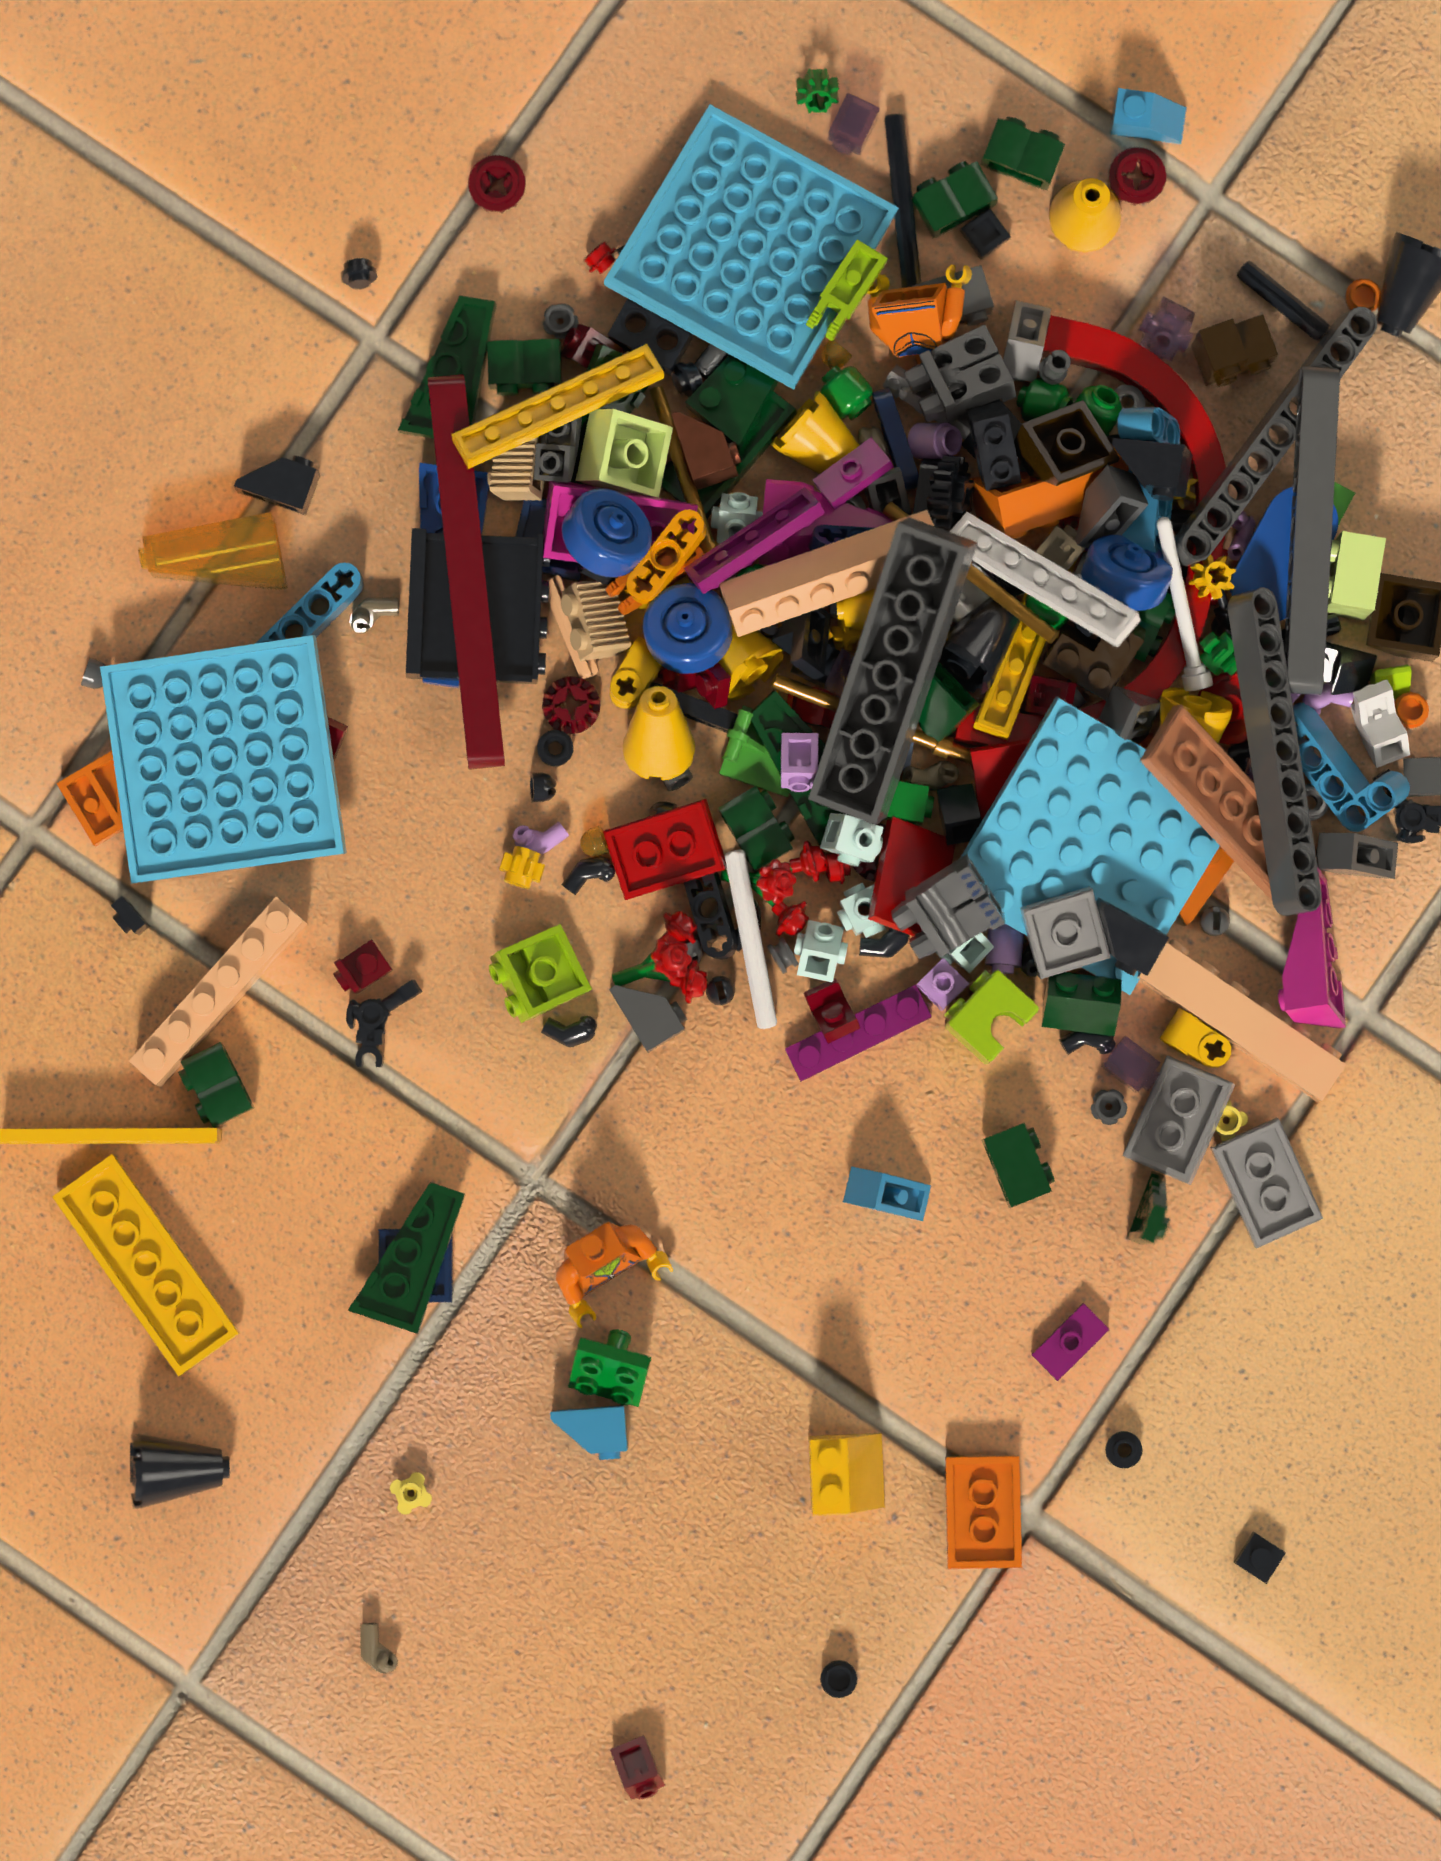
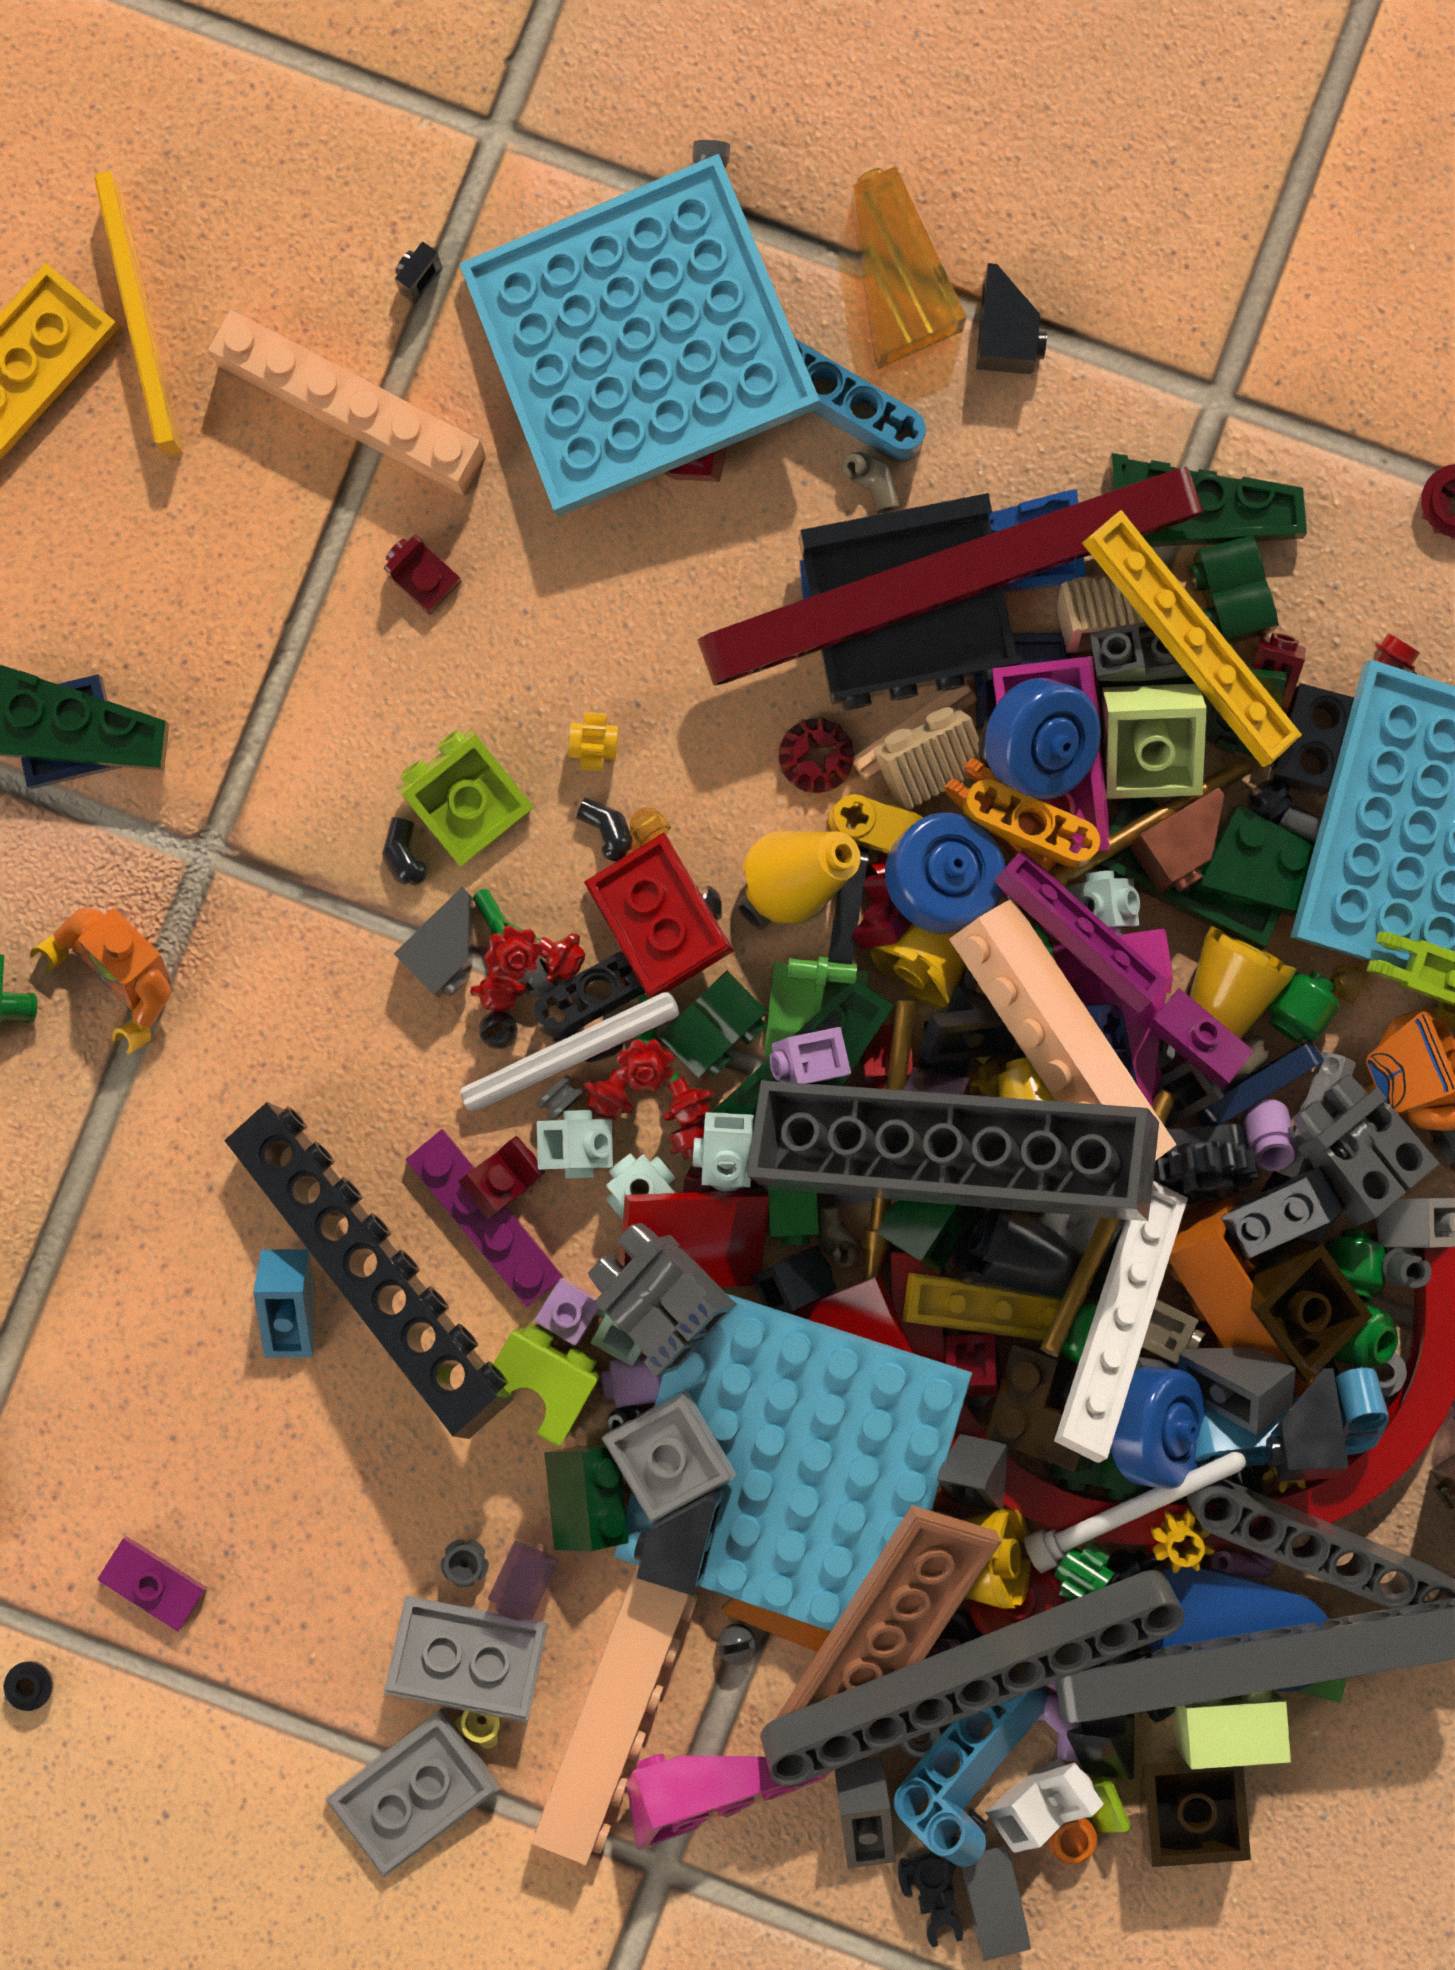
camera: 75 degrees right, 0 degrees up
orange wing [56,750,123,847] -> none
dark green brick [178,1042,254,1128] -> none
black plate [341,258,377,289] -> none
black piece [346,980,423,1067] -> none
lavender arm [513,821,569,855] -> none
black hinge [530,773,556,802] -> none
black plate [537,730,574,767] -> none
dark grey plate [543,304,578,339] -> none
black arm [859,928,910,958] -> none
dark green brick [982,1123,1055,1208] -> none
black arm [1059,1031,1116,1055] -> none
dark green wing [1126,1171,1170,1244] -> none
yellow piece [1159,1008,1232,1068] -> none
none -> black brick [224,1102,513,1439]

